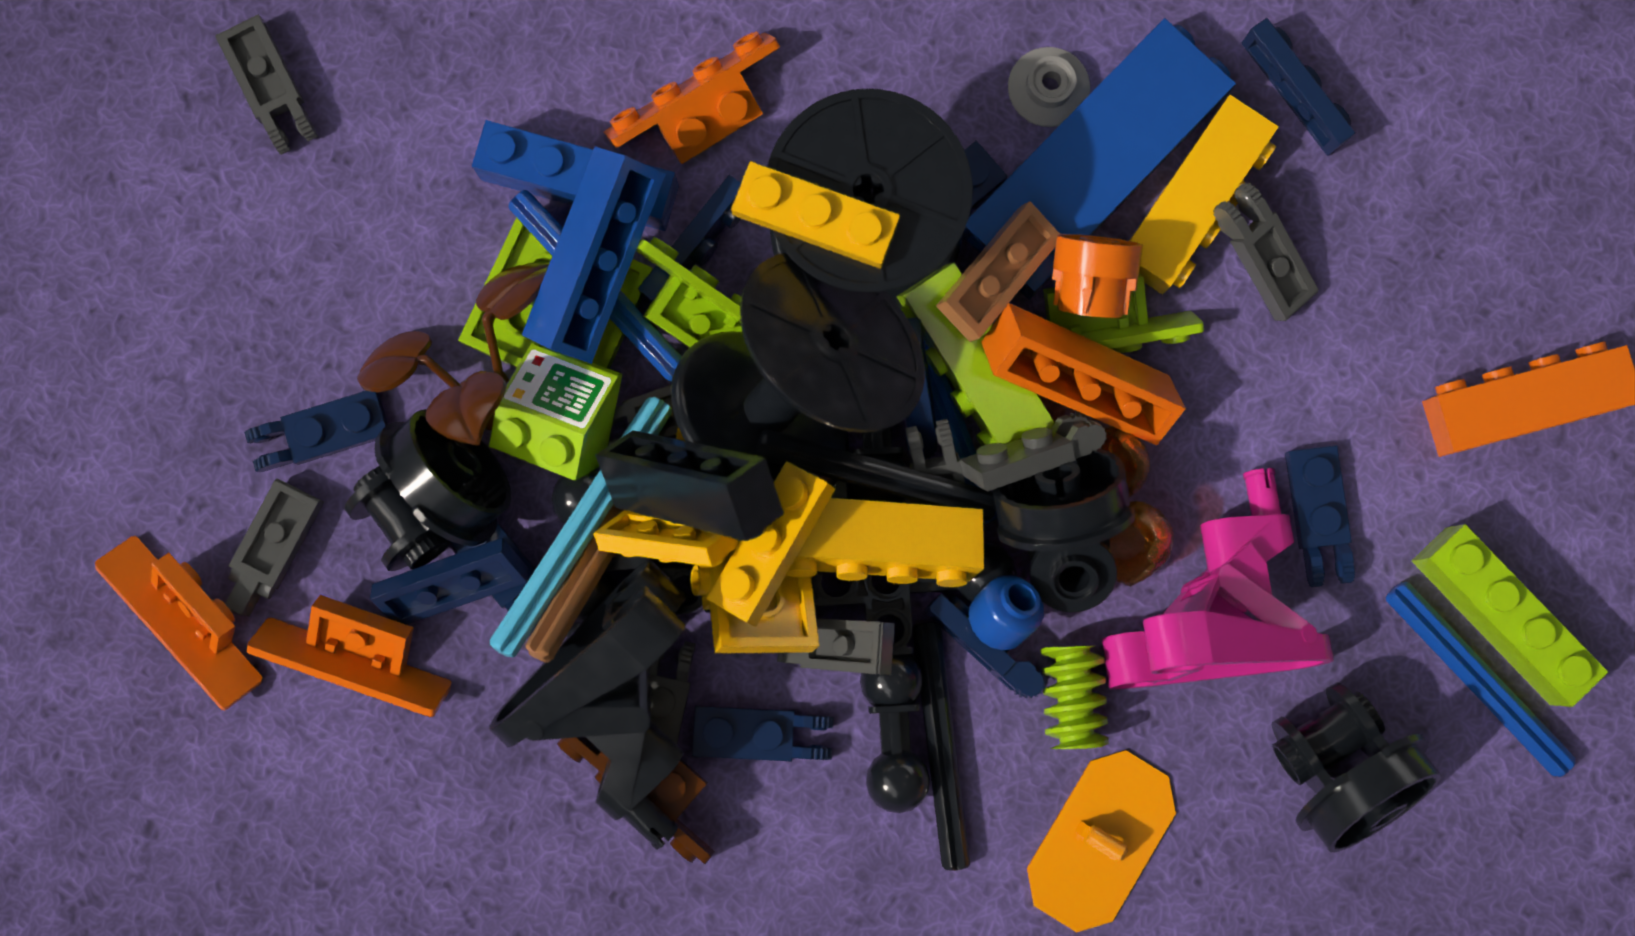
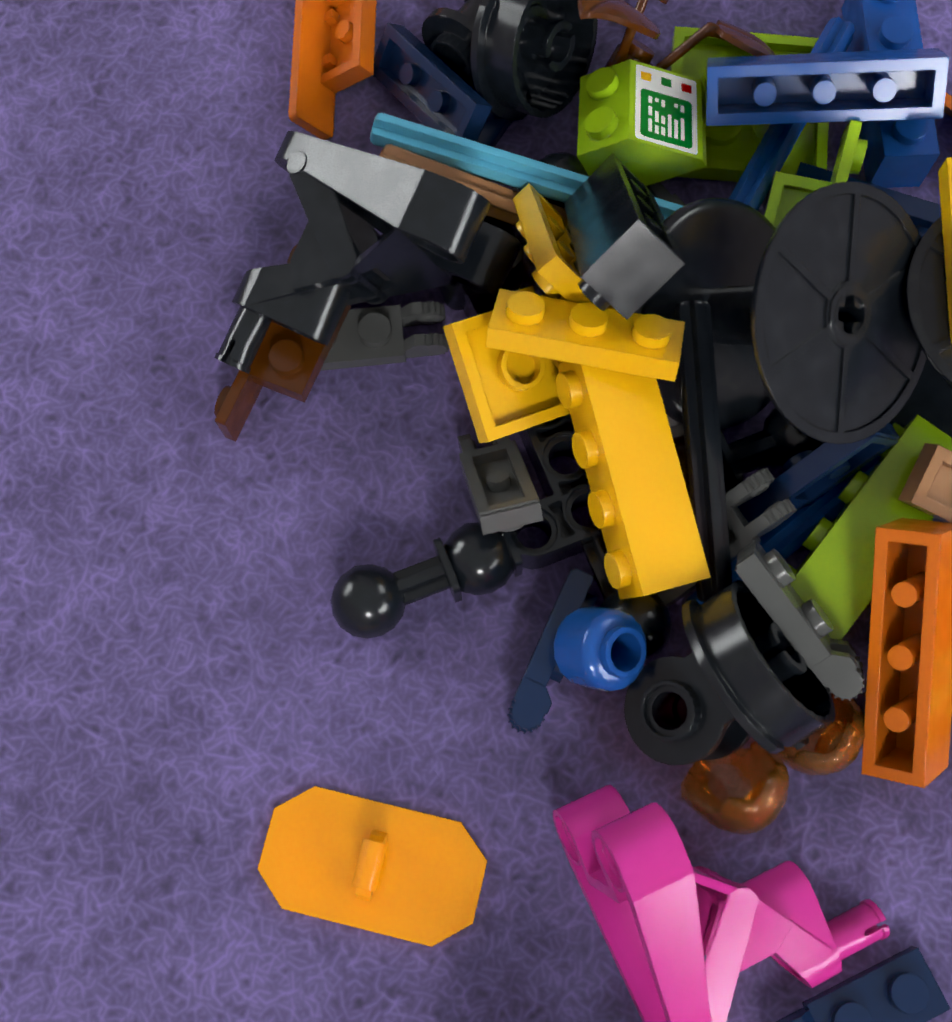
camera: 75 degrees right, 10 degrees down
dark blue hinge [692,706,834,762] -> none
black axle [913,622,970,871] -> none
lime piece [1041,645,1109,749] -> none

